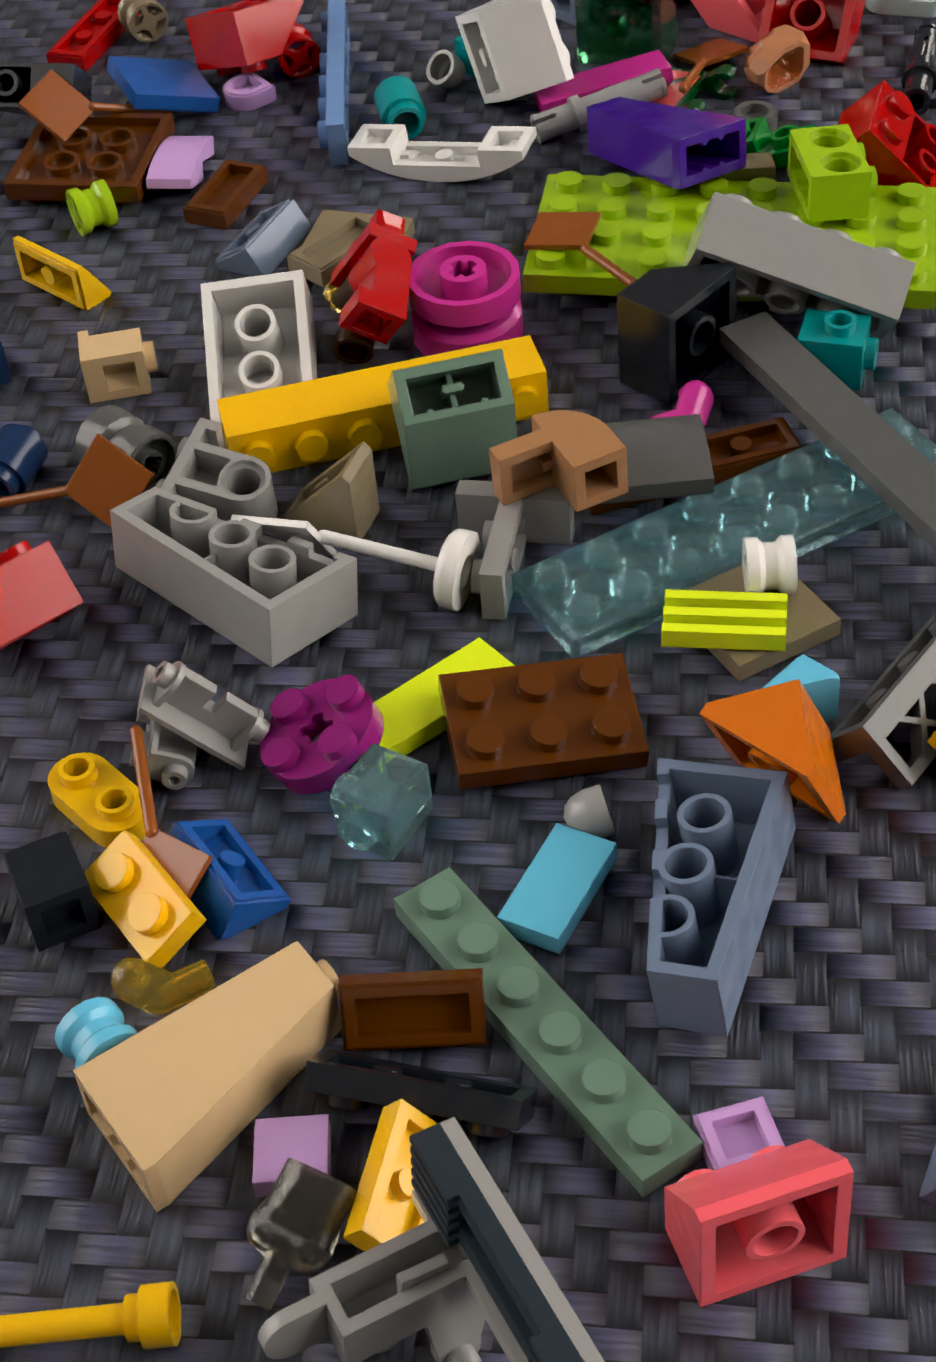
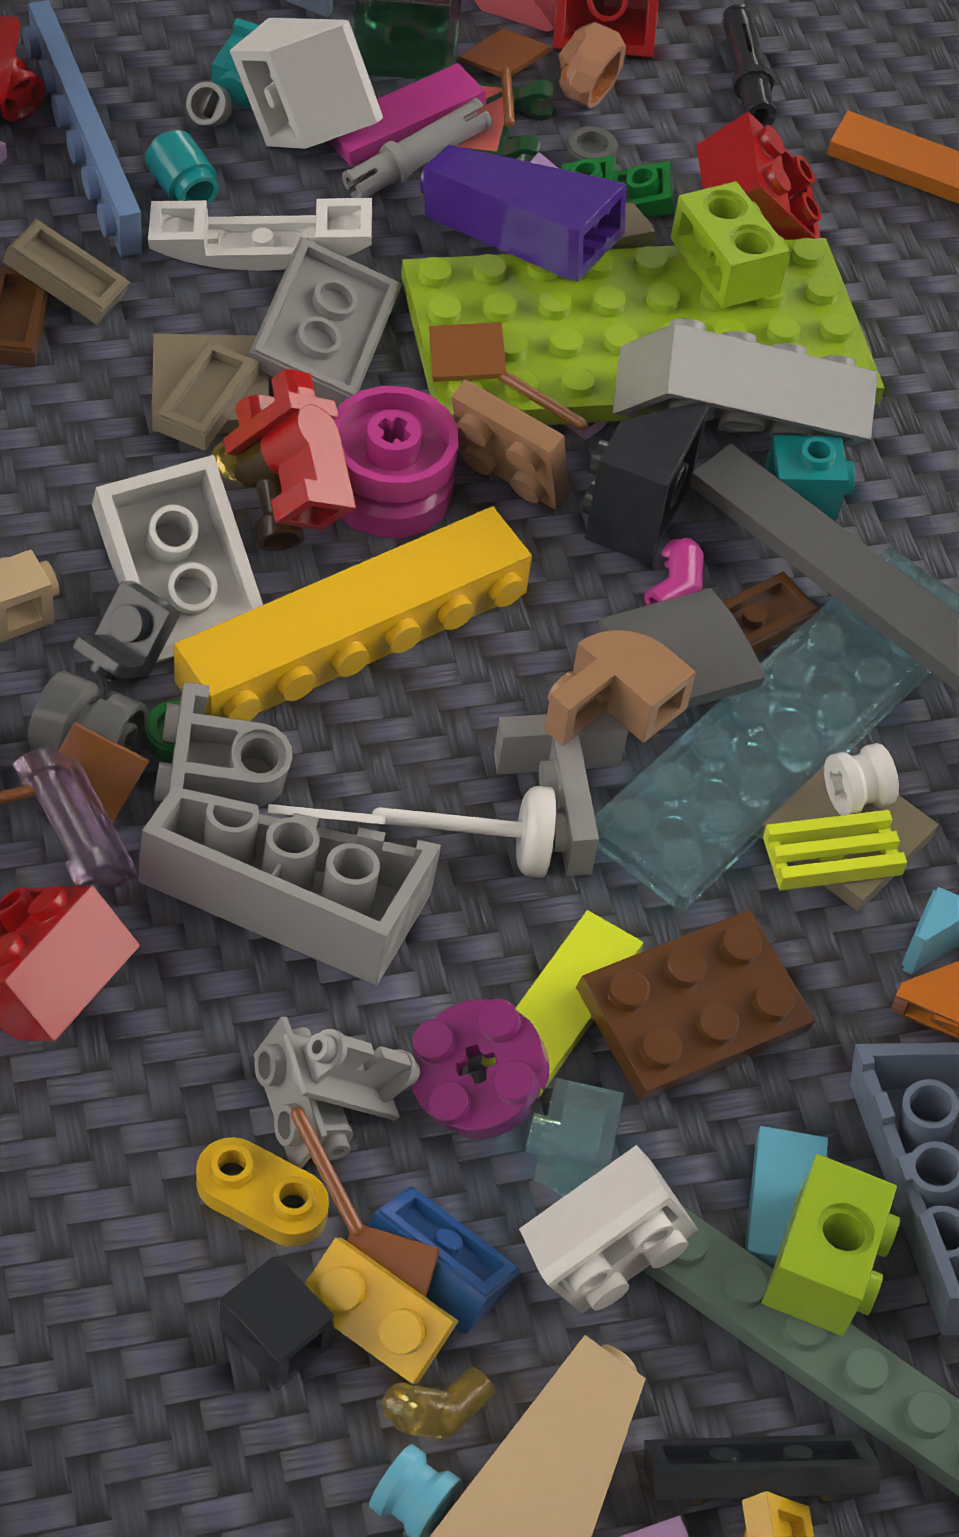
camera: 30 degrees left, 10 degrees up
sand blue slope [214,199,311,276] -> none
dark tan slope [282,441,380,539] -> none
reddish brown tile [338,968,487,1051] -> none
sand green slope [387,349,517,491] -> none
light grey hinge [564,784,616,838] -> none
none -> dark tan tile [2,219,130,325]
none -> plate [13,747,139,888]
none -> black bracket [72,580,182,682]
none -> light grey tile [248,237,402,406]
none -> medium nougat plate [451,379,569,510]
none -> white slope [519,1145,698,1313]
none -> lime brick [761,1154,900,1337]

